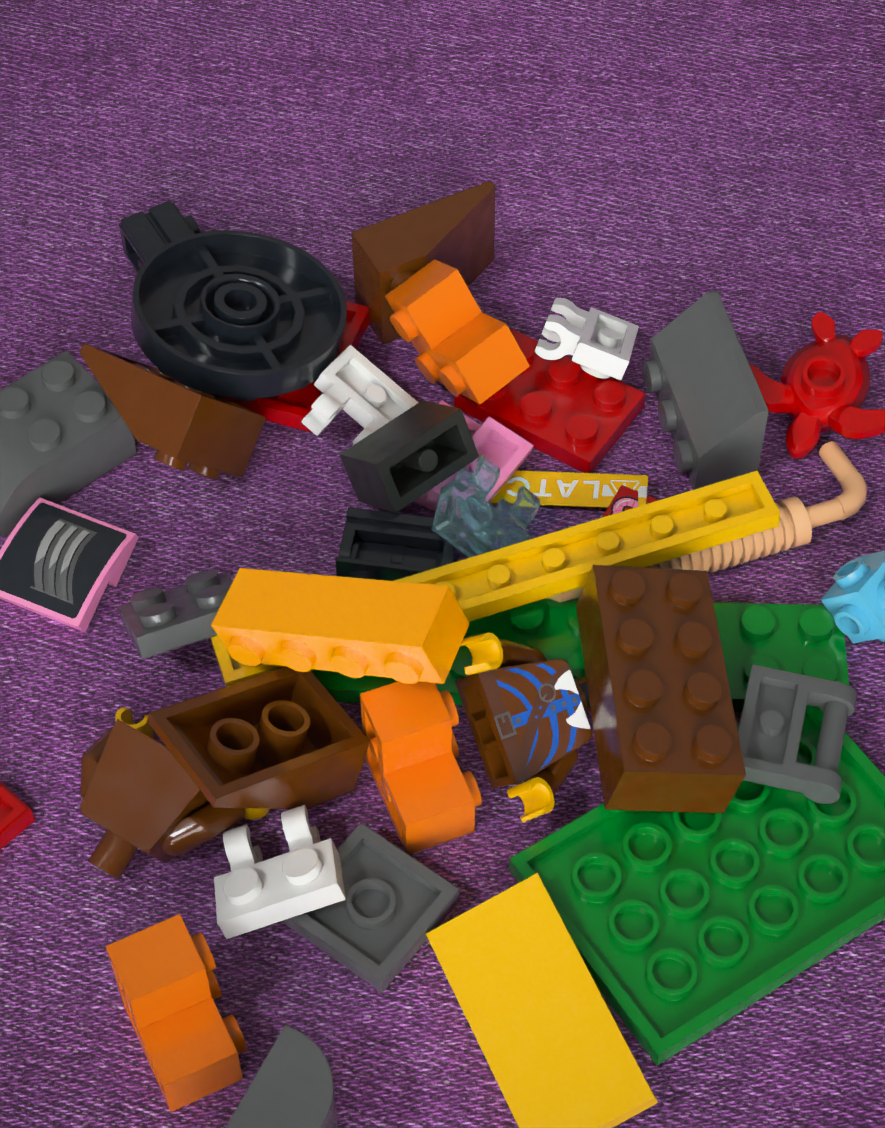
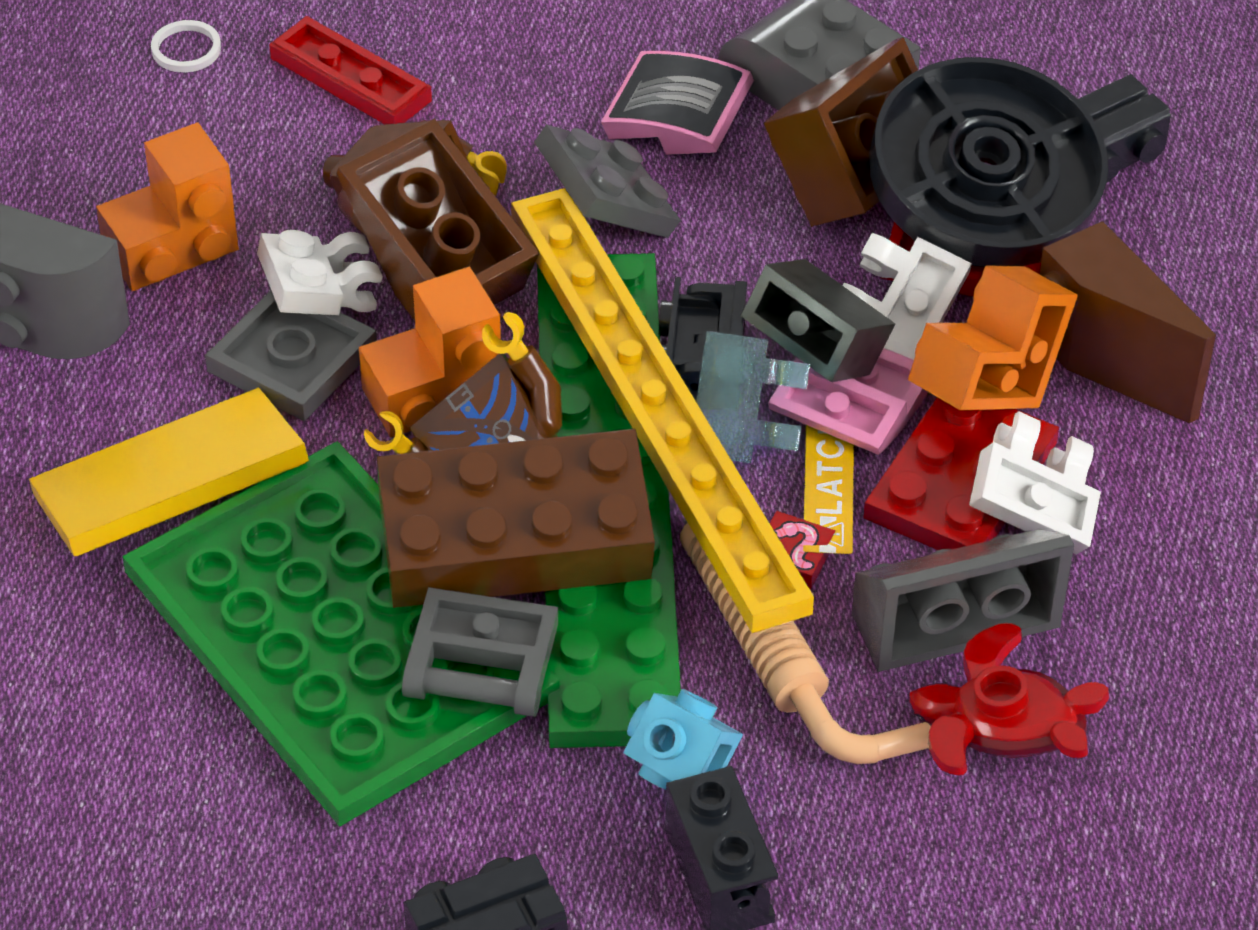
camera: 85 degrees right, 5 degrees down
light orange brick [211,568,470,684] -> none

